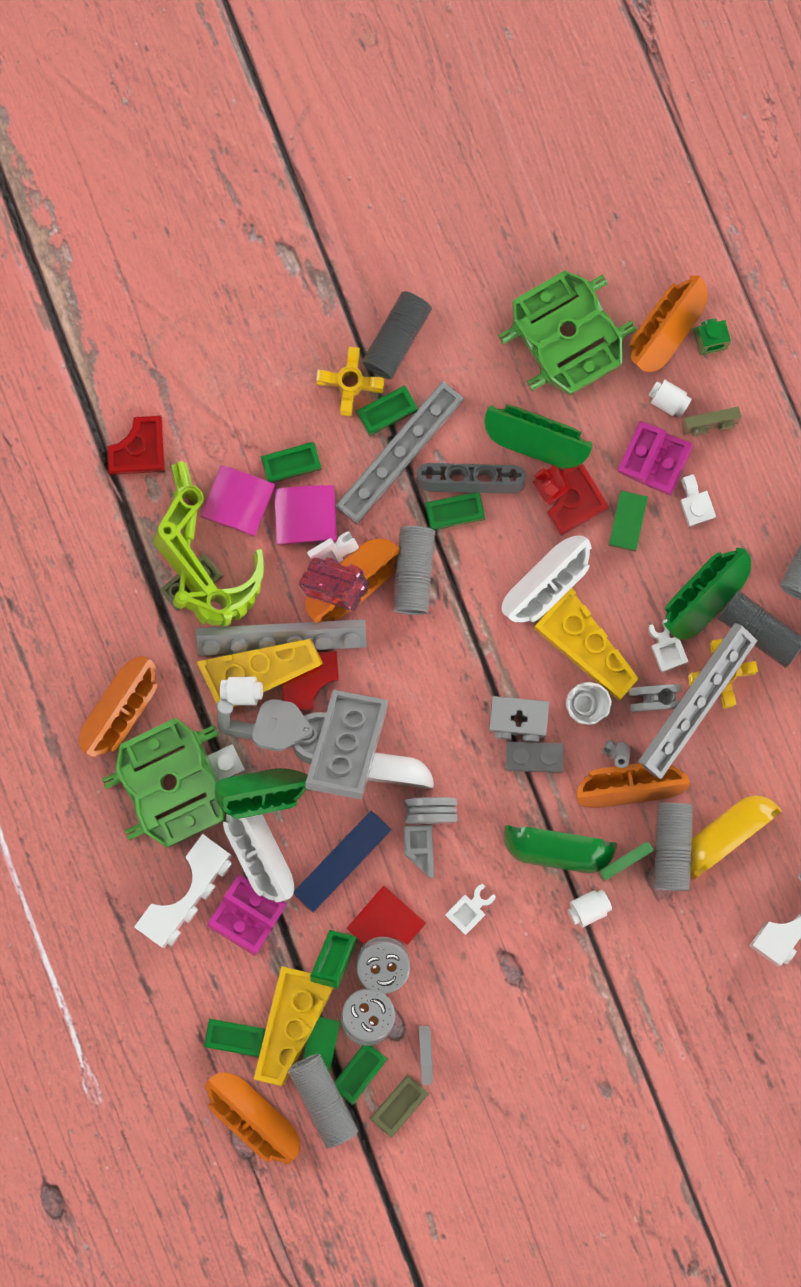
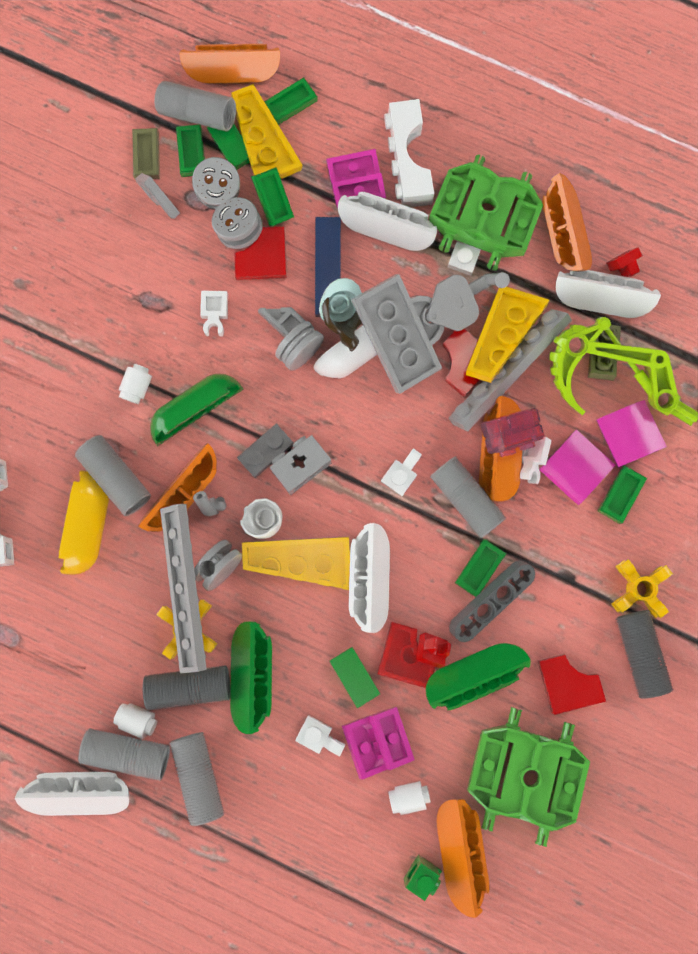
camera: 135 degrees right, 0 degrees up
green brick [215,768,310,819] -> none
white brick [220,677,263,705] -> none
light grey tile [336,381,464,525] -> none
green tile [356,385,418,437] -> none
green tile [598,842,654,882] -> none
white plate [648,619,688,673] -> none
olive plate [682,407,741,437] -> none
none -> piece [319,278,362,352]
none -> white plate [381,448,422,497]
none -> red tile [538,654,606,715]
none -> white brick [556,270,661,318]
none -> red tile [606,247,643,277]

